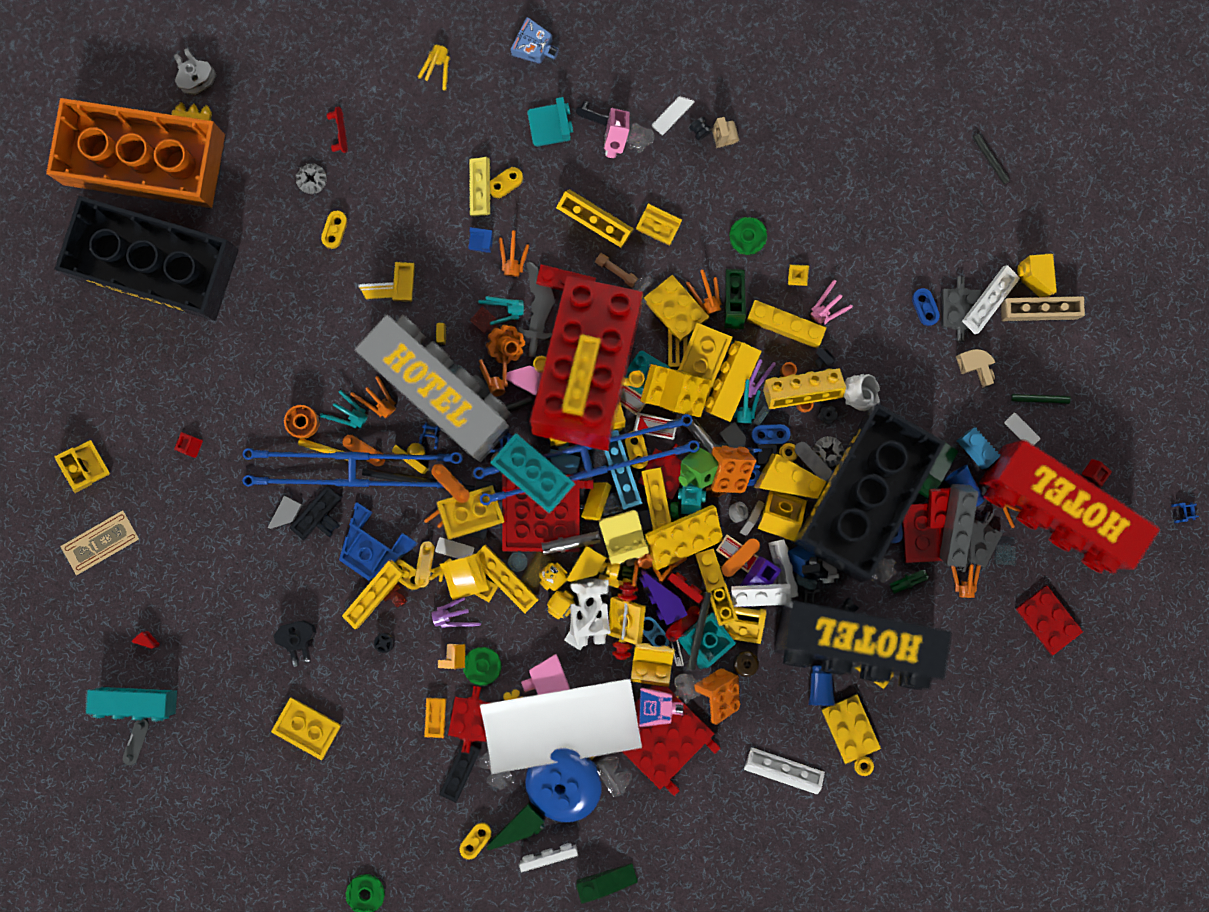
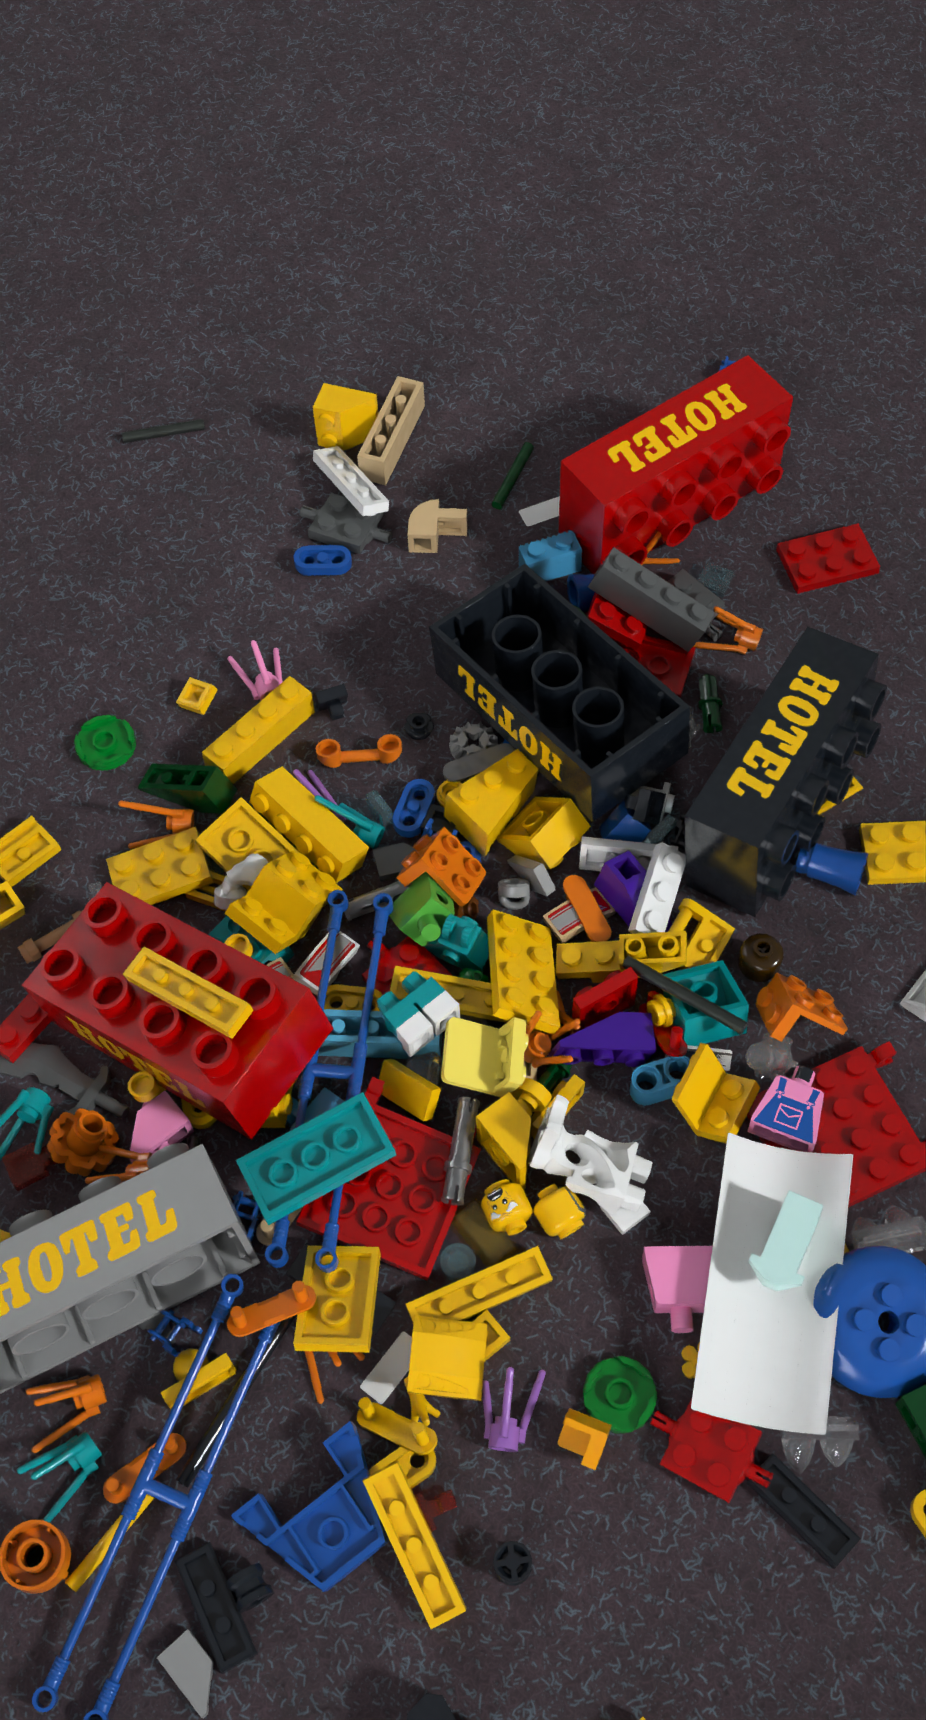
camera: 70 degrees left, 25 degrees down
light orange plate [424,698,446,738] -> none
yellow plate [607,582,646,660] -> none
yellow brick [763,368,846,409] -> none
white hair [843,374,880,411] -> none
none -> white arm [214,854,268,910]
none -> hips [377,971,460,1057]
none -> yellow plate [647,994,676,1027]
none -> light aqua piece [749,1190,824,1291]

